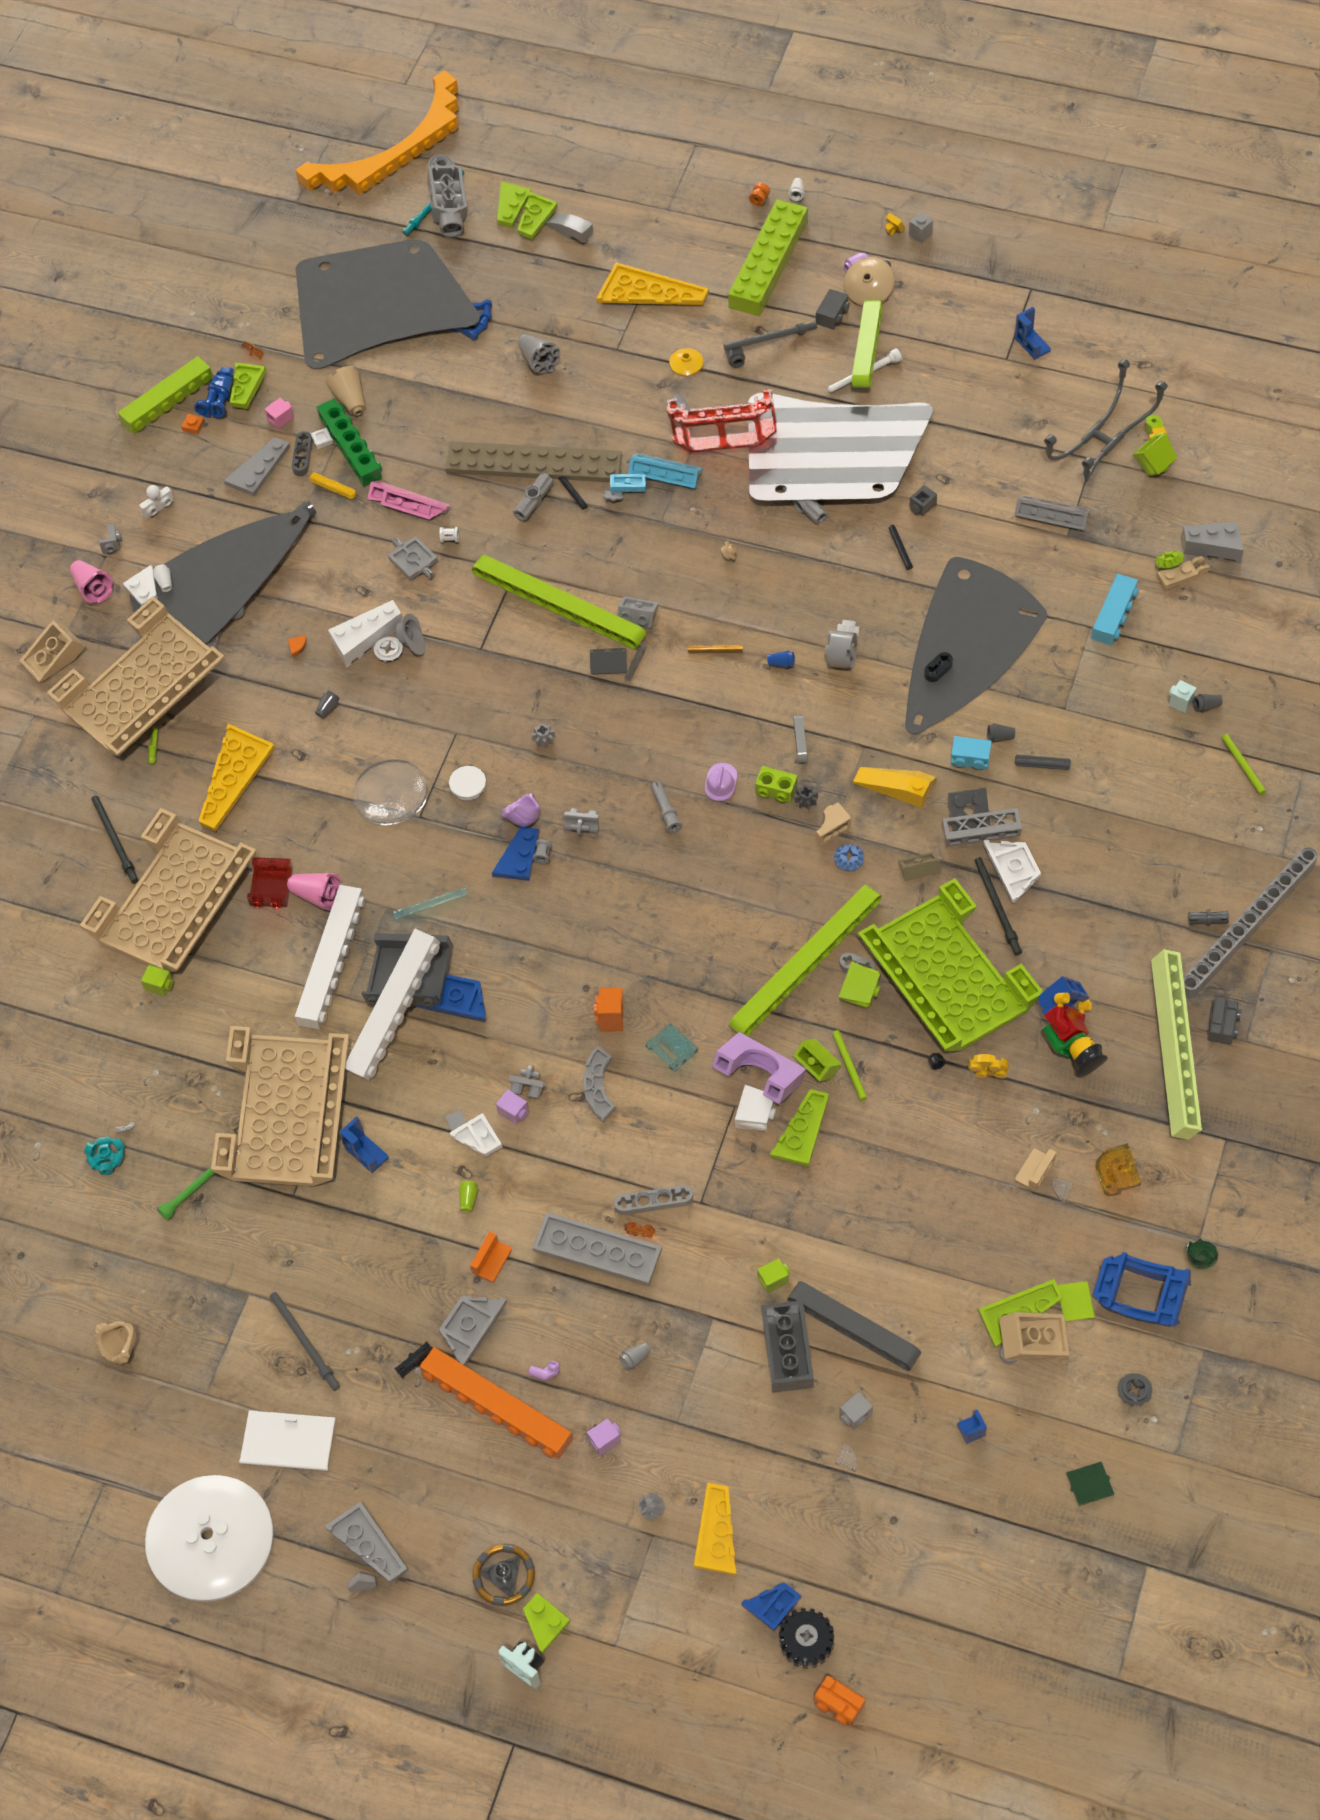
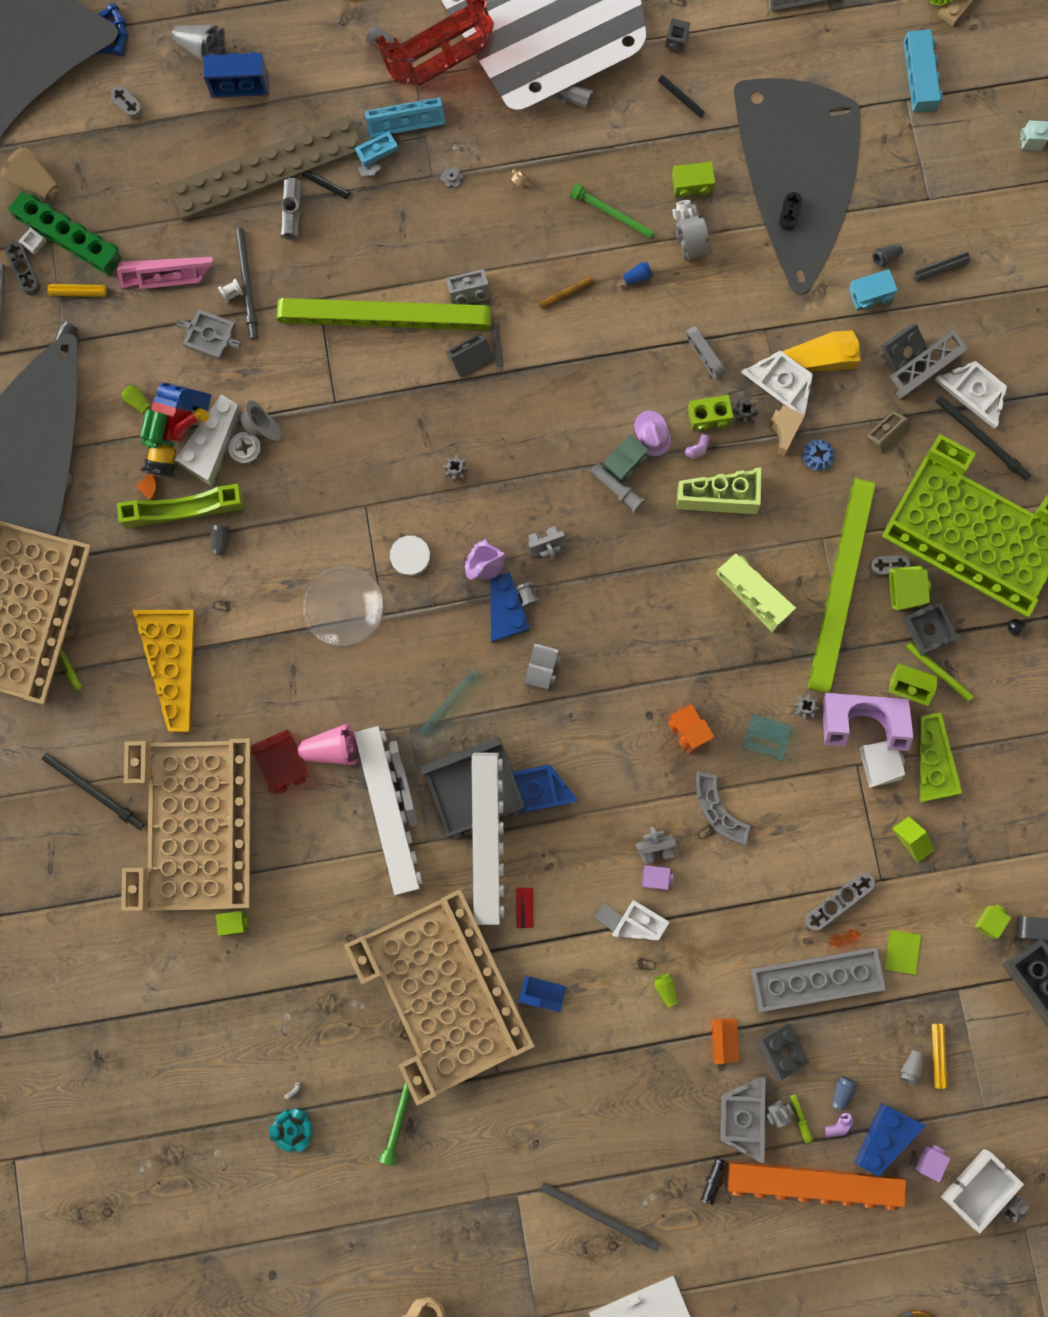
camera: 30 degrees left, 20 degrees up
none -> light grey beam [111,86,143,120]
none -> lime arch [117,484,245,529]
none -> lime cone [121,384,151,414]
none -> piece [140,383,212,478]
none -> blue brick [203,52,269,98]
none -> dark grey bar [236,228,258,340]
none -> light grey tile [389,740,419,827]
none -> light grey plant [440,167,463,188]
none -> red sticker [516,888,533,928]
none -> light grey brick [524,644,561,691]
none -> bright green piece [570,183,655,238]
none -> sand green brick [603,434,648,482]
none -> lime brick [672,161,715,197]
none -> yellowish green wedge [676,467,761,514]
none -> lavender arm [685,435,710,459]
none -> yellowish green wedge [716,553,796,632]
none -> white wing [741,350,813,416]
none -> dark grey piece [757,1023,809,1082]
none -> light grey gear [765,1100,794,1128]
none -> lime piece [790,1094,813,1144]
none -> light grey gear [792,694,819,720]
none -> sand blue cone [832,1076,857,1111]
none -> blue wedge [854,1103,926,1176]
none -> lime sticker [884,929,921,975]
none -> lime slope [892,816,935,863]
none -> dark grey piece [903,602,959,656]
none -> yellow axle [932,1024,947,1089]
none -> white piece [941,1149,1024,1234]

